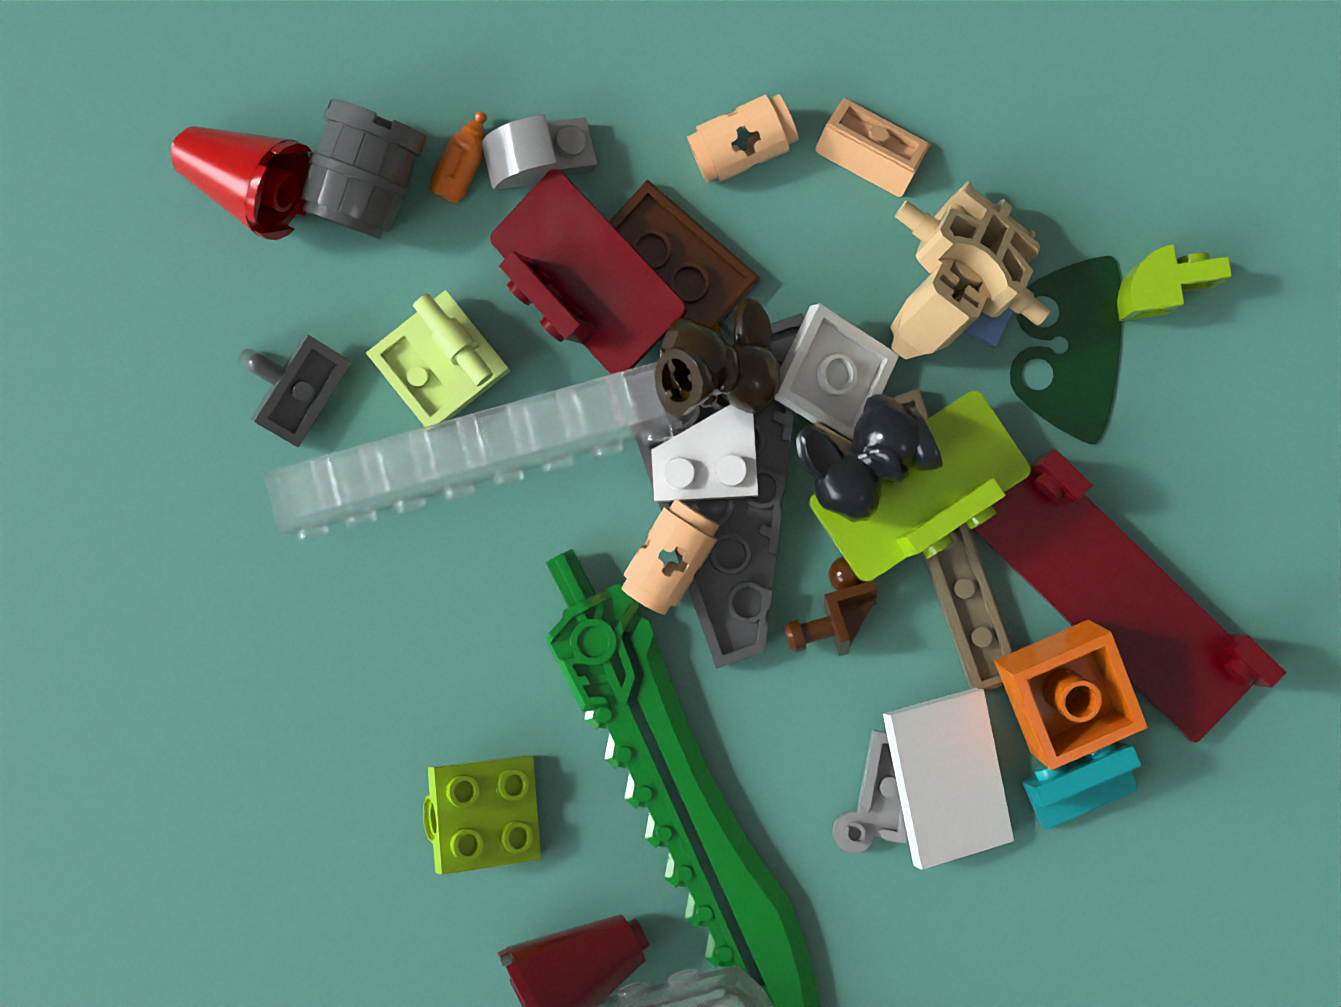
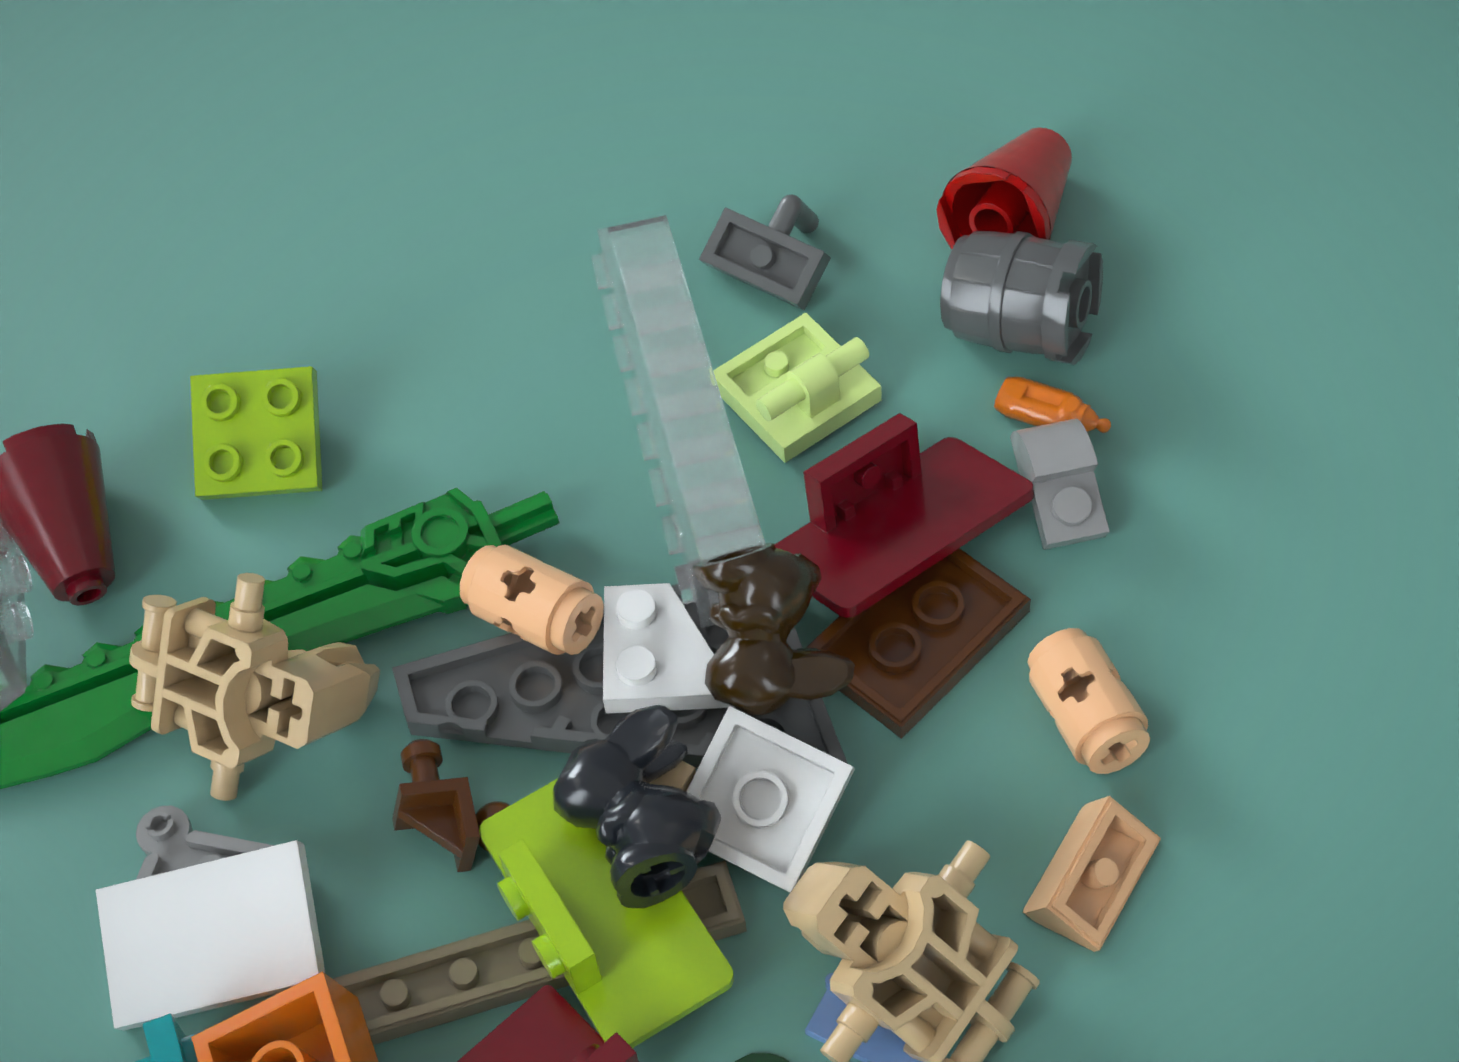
camera: 90 degrees right, 30 degrees down
none -> tan piece [129,573,380,801]

